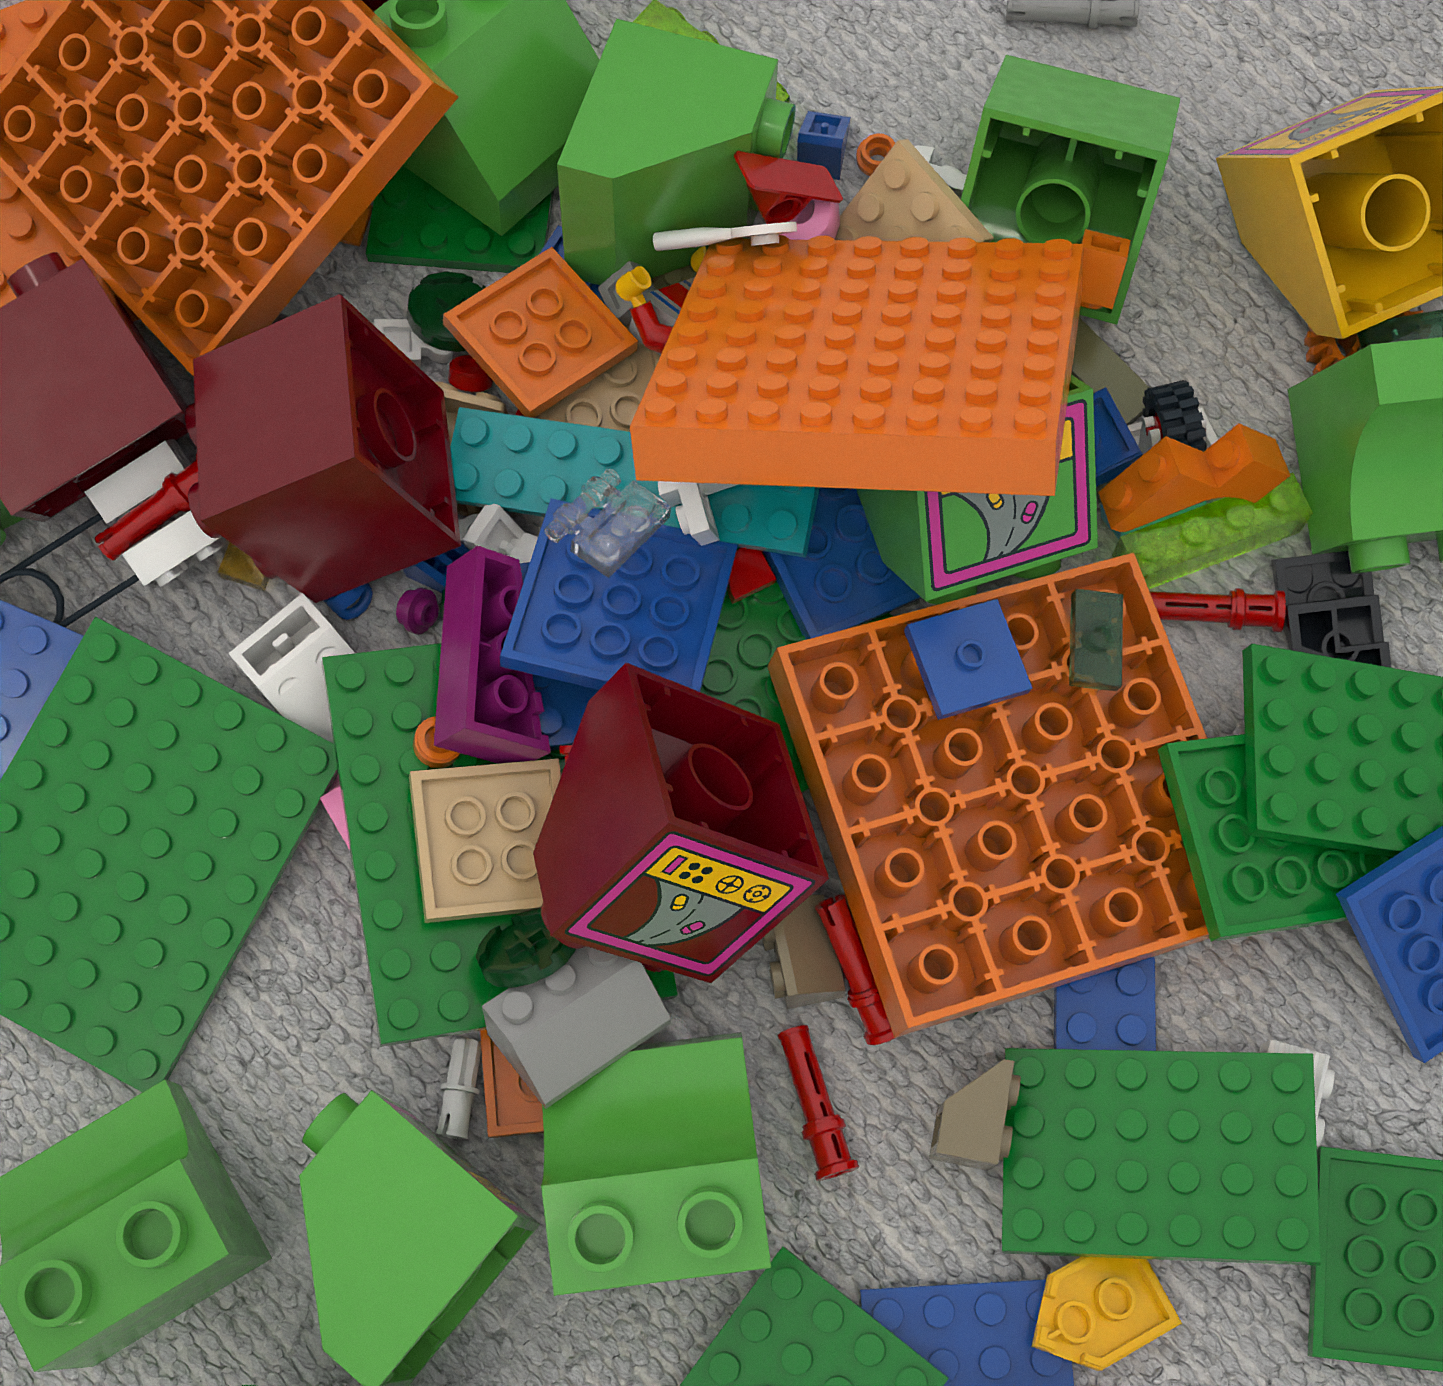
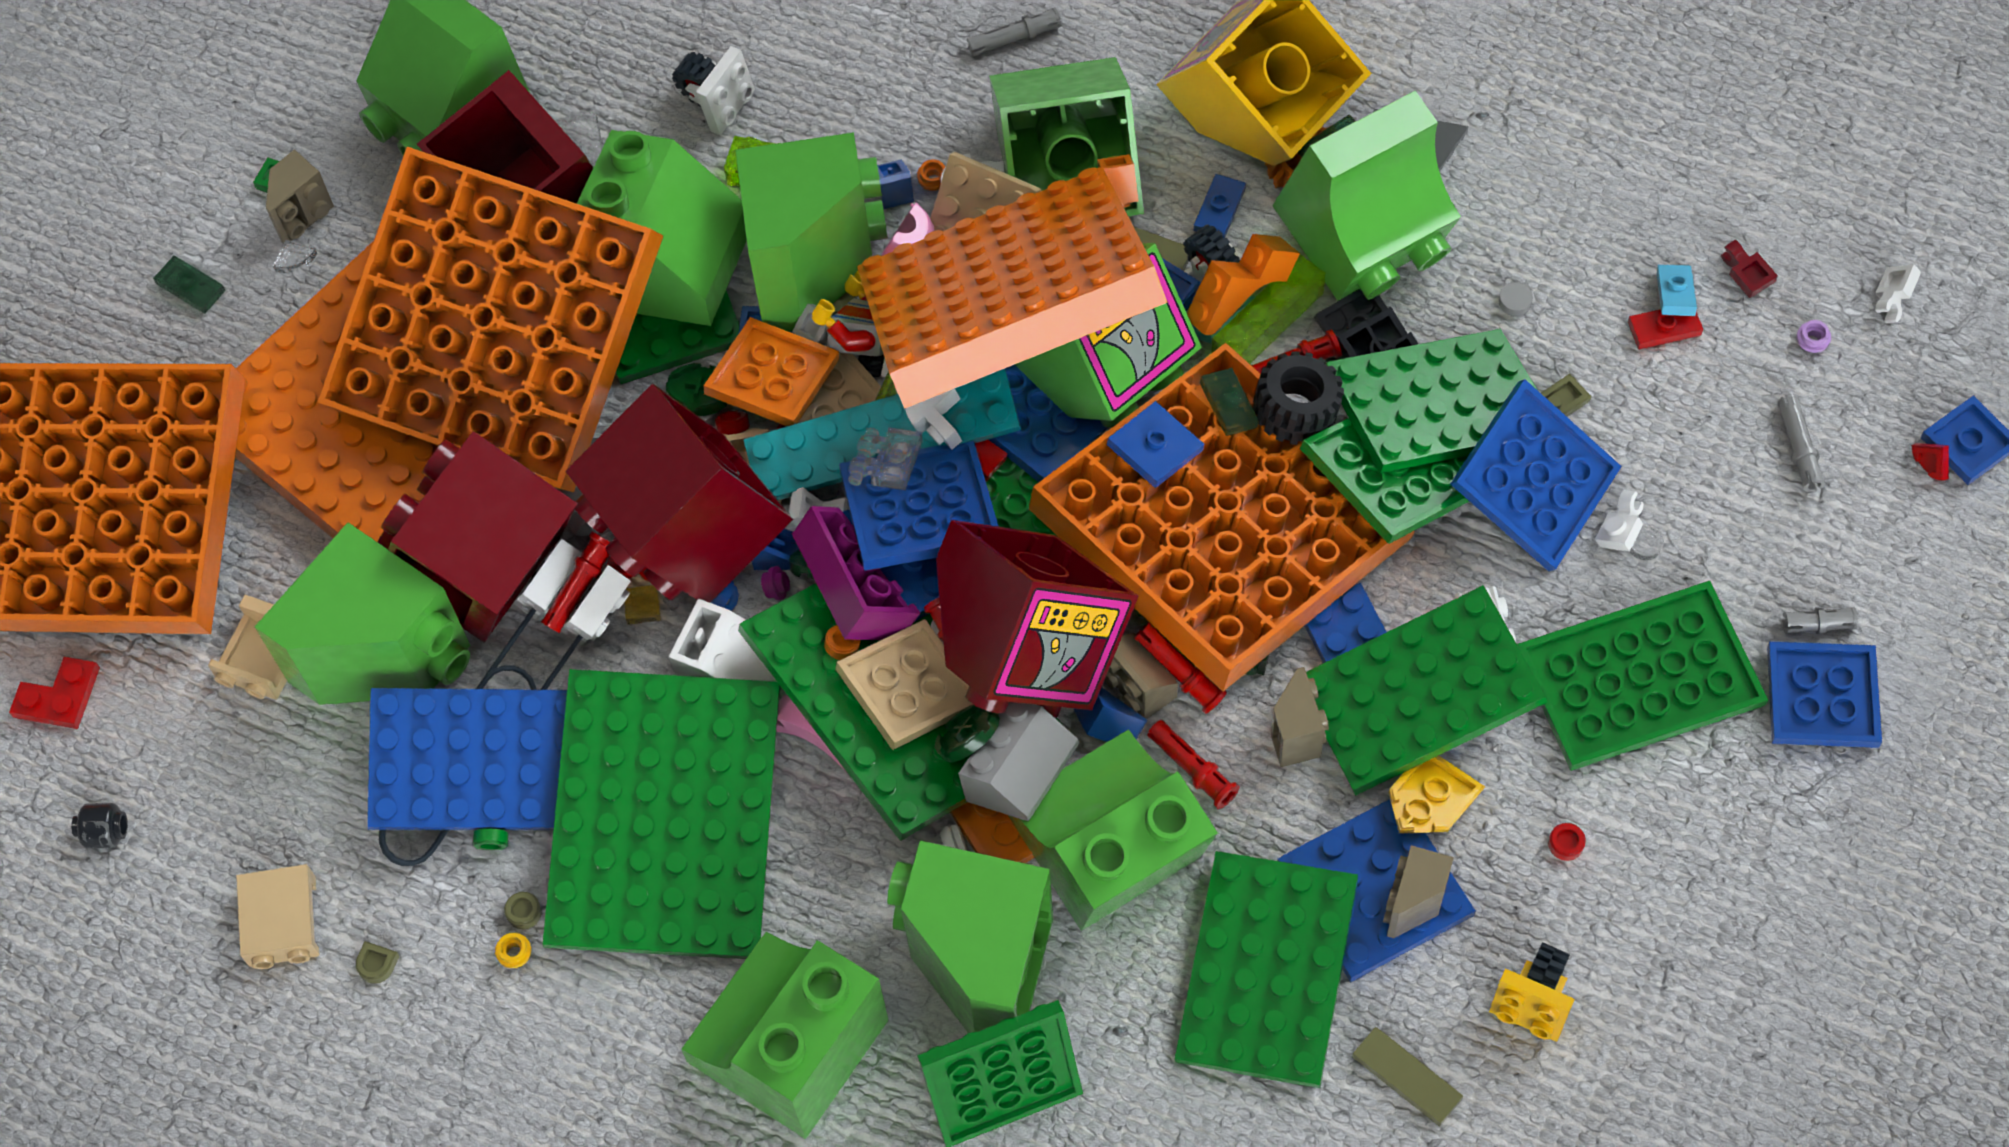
camera: 25 degrees left, 10 degrees down
white piece [653,222,797,251] -> none
red piece [734,151,843,224] -> none
none -> blue slope [1074,687,1148,742]
none -> blue plate [1193,174,1246,239]
none -> black tyre [1253,352,1344,445]

